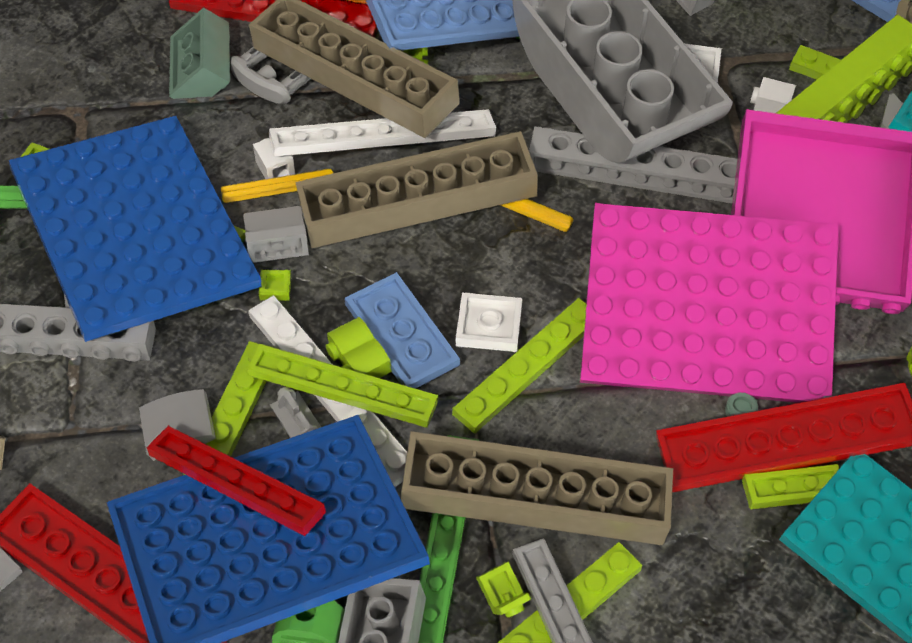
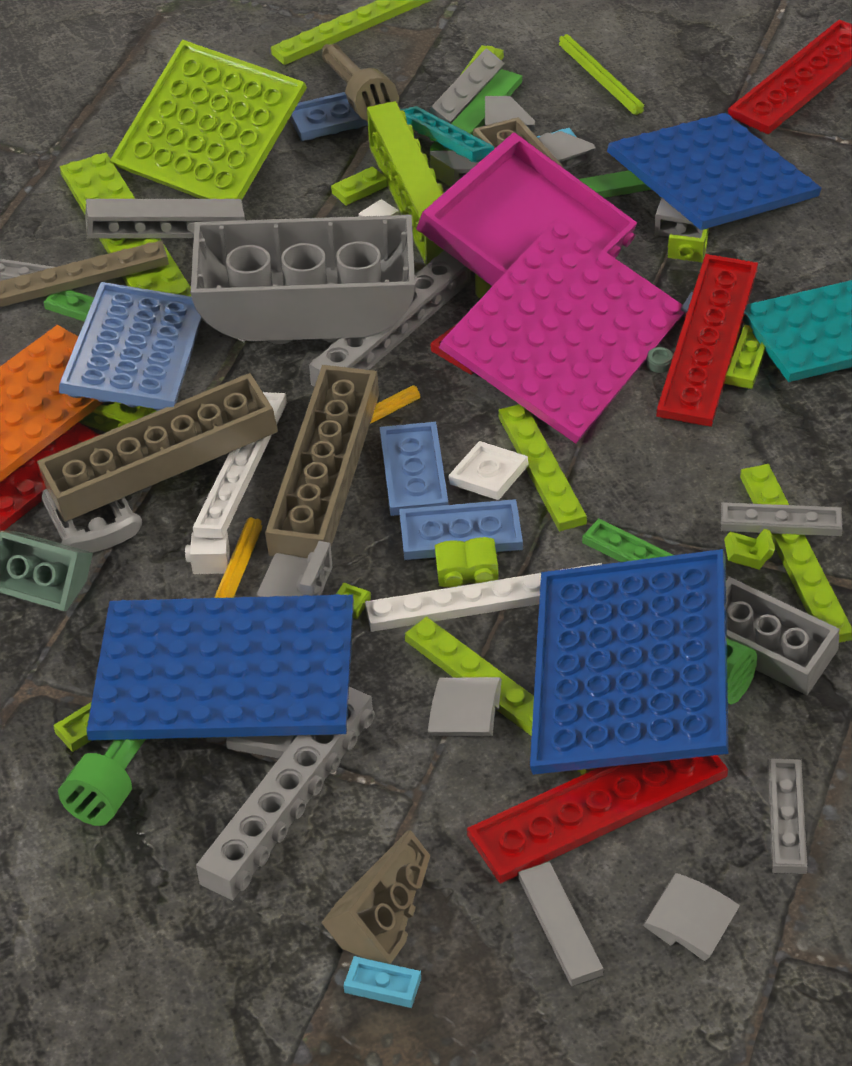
camera: 60 degrees left, 10 degrees down
red plate [147,425,326,536] -> none
lime plate [247,344,438,428] -> none
light grey hinge [270,387,321,438] -> none
dark tan brick [401,431,673,545] -> none
none -> medium blue plate [380,422,449,516]

